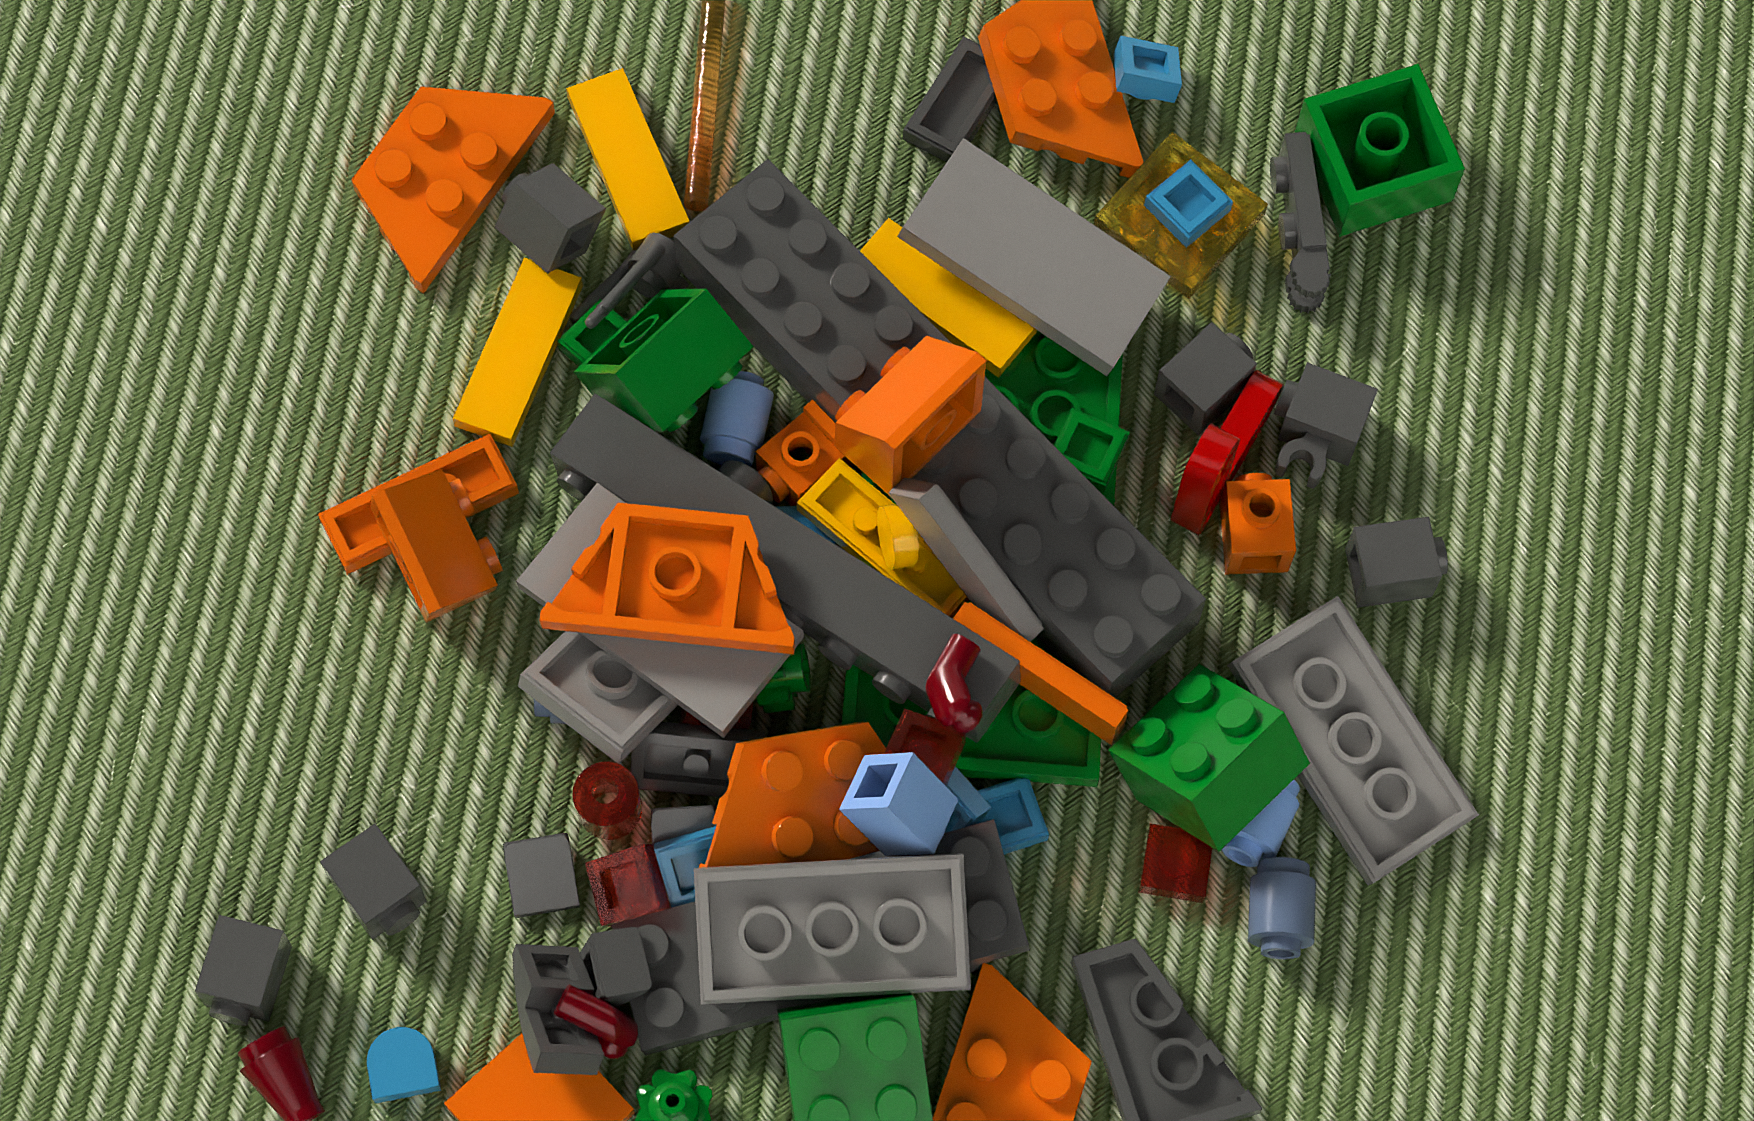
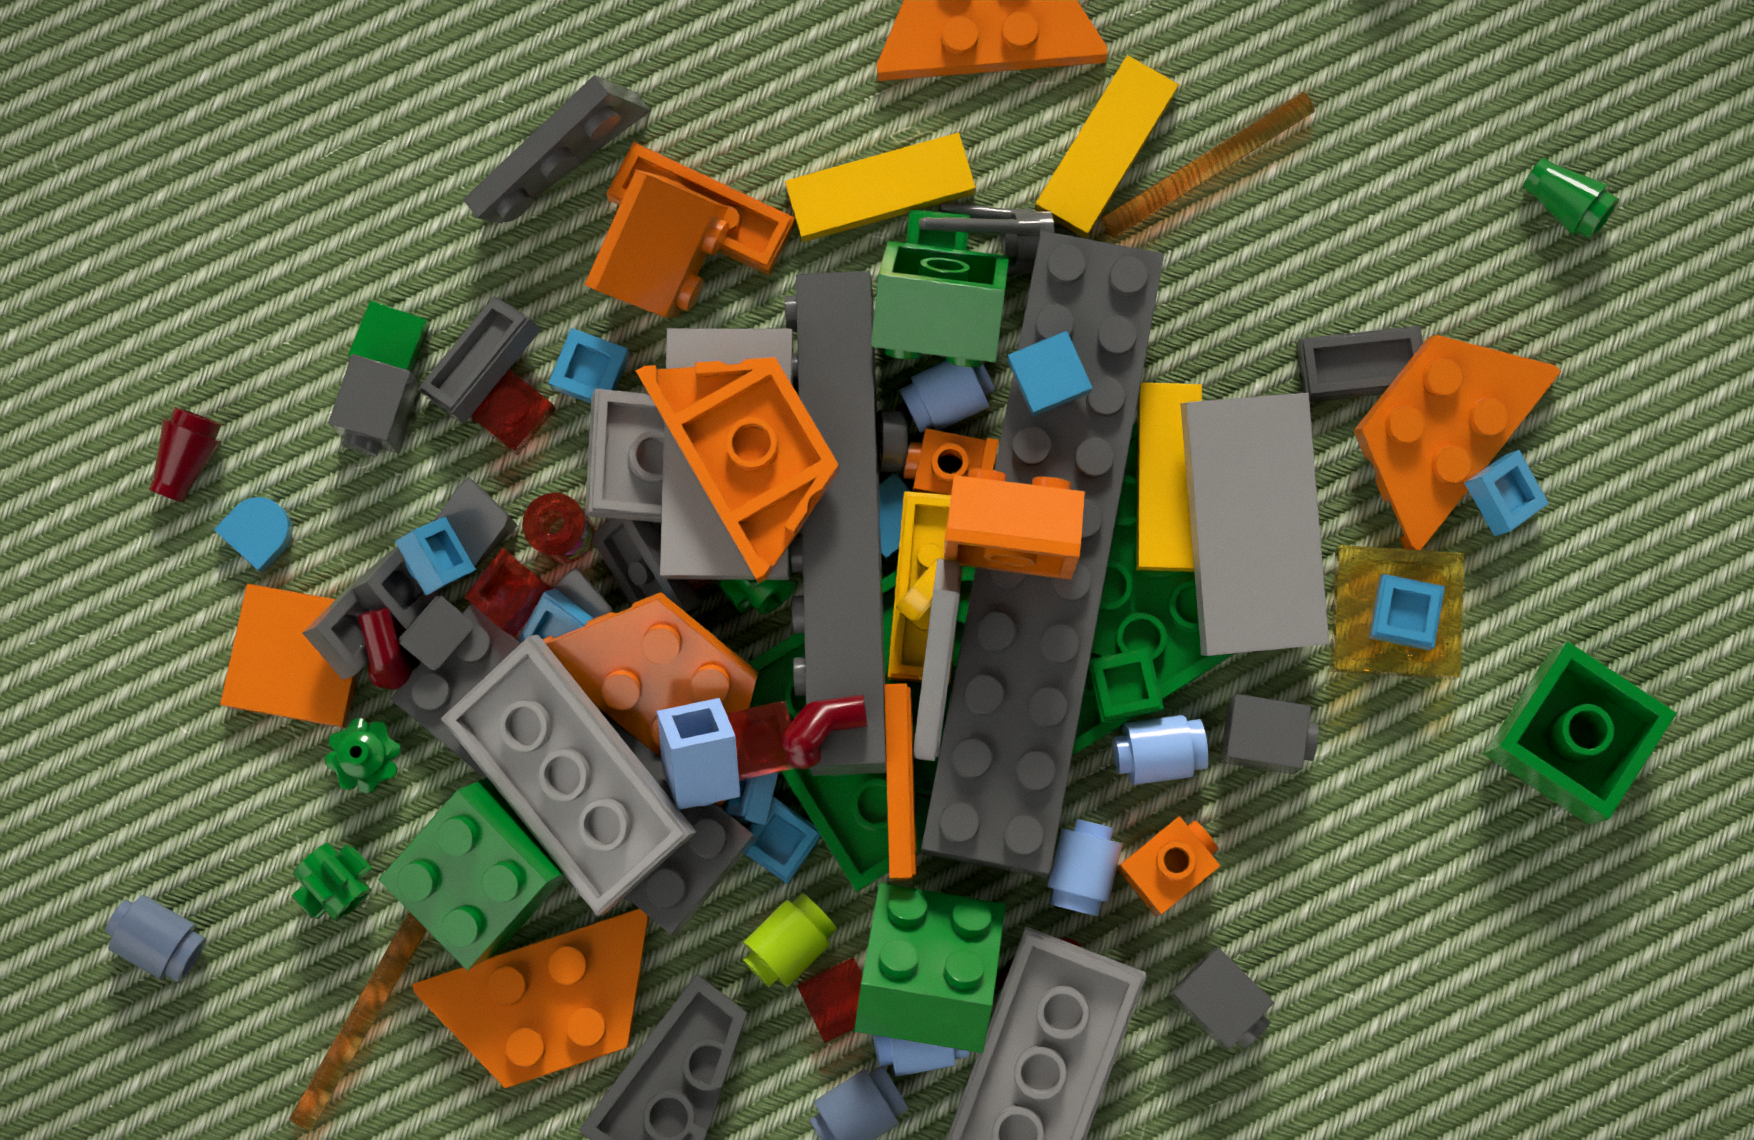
camera: 60 degrees right, 10 degrees up
dark grey brick [195,915,292,1026] -> none
dark grey brick [494,163,606,274] -> none
red beam [1171,370,1284,536] -> none
dark grey hinge [1270,132,1331,314] -> none
dark grey brick [1274,362,1378,489] -> none
none -> green tile [348,300,430,372]
none -> dark azure plate [395,516,476,596]
none -> dark grey tile [417,296,541,424]
none -> dark grey wing [463,75,651,224]
none -> clear red plate [469,370,556,456]
none -> dark azure plate [548,328,630,404]
none -> lime brick [743,893,837,988]
none -> dark azure tile [1007,331,1092,418]
none -> light blue brick [1047,819,1123,916]
none -> light blue brick [1112,715,1208,785]

